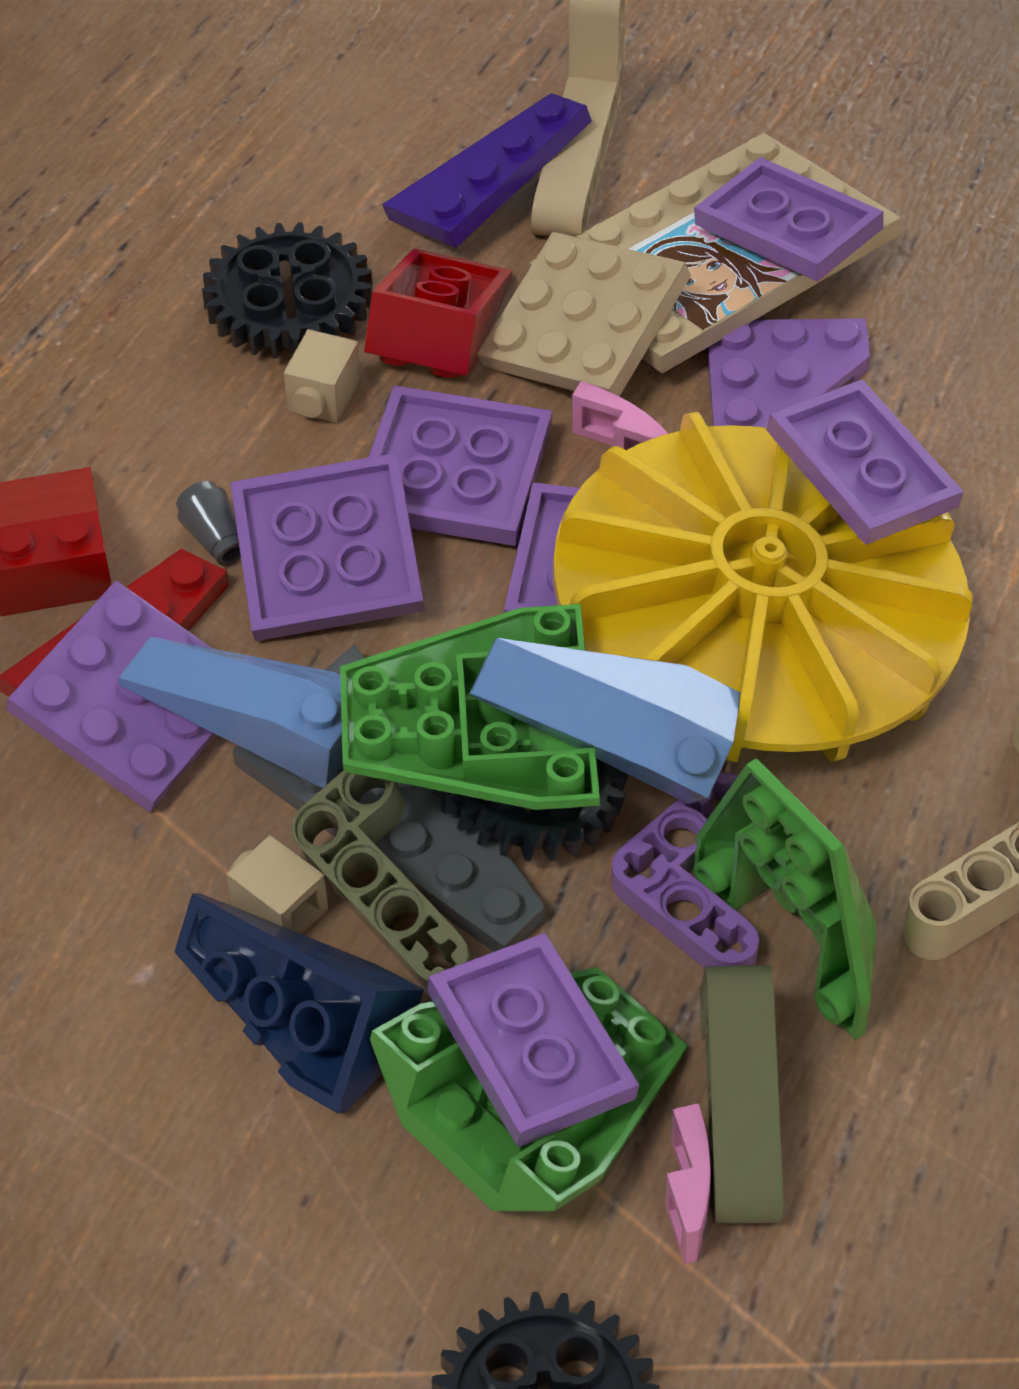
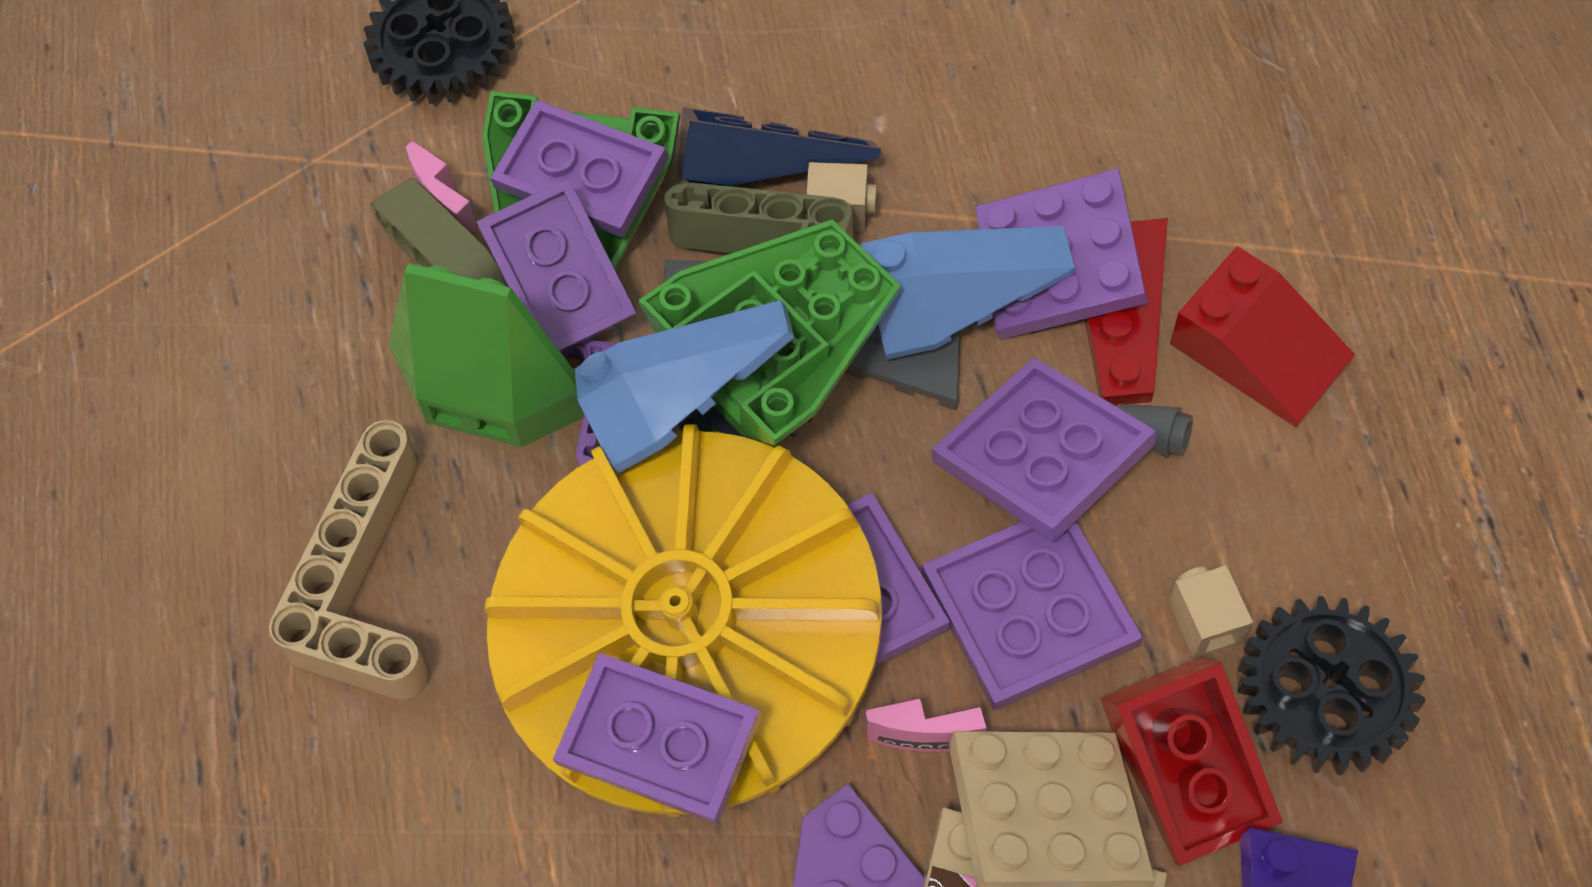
camera: 145 degrees right, 10 degrees up
none -> medium lavender plate [476,178,636,353]

